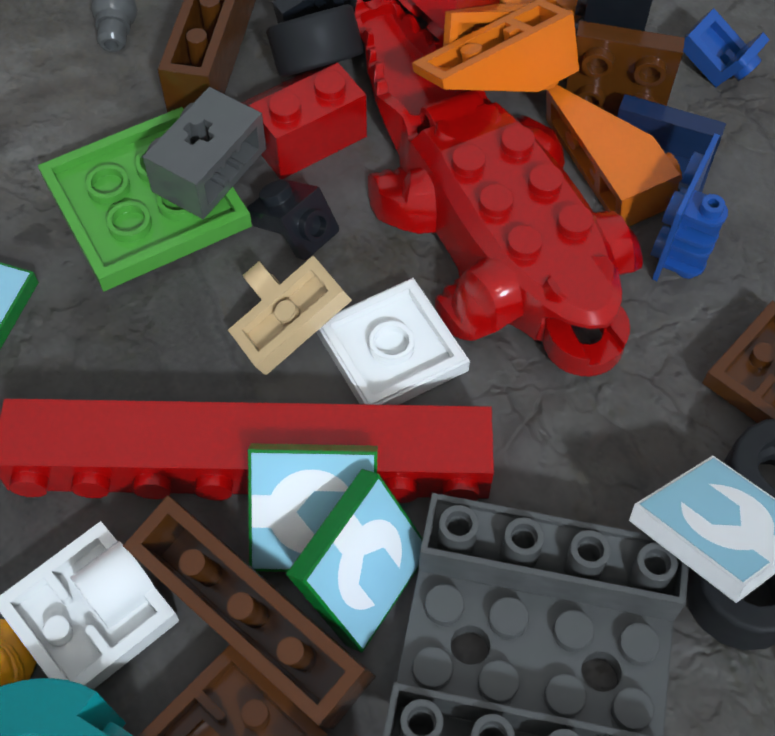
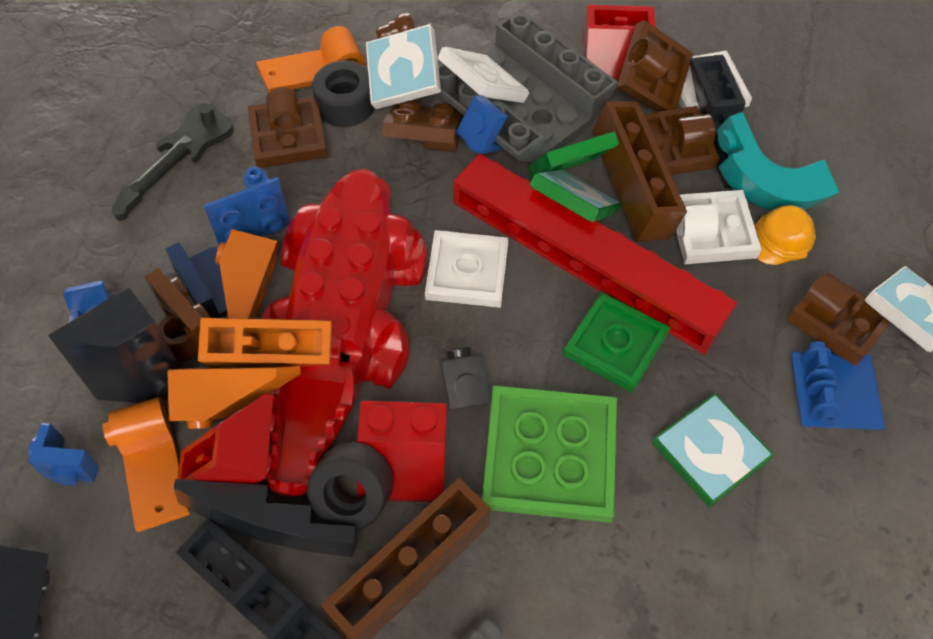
camera: 145 degrees left, 0 degrees up
dark grey brick [142,87,266,220] -> none
tan plate [228,255,352,375] -> none
none -> reddish brown plate [382,100,462,153]
none -> white tile [437,47,530,103]
none -> blue bracket [456,95,508,154]
none -> green tile [563,292,671,393]

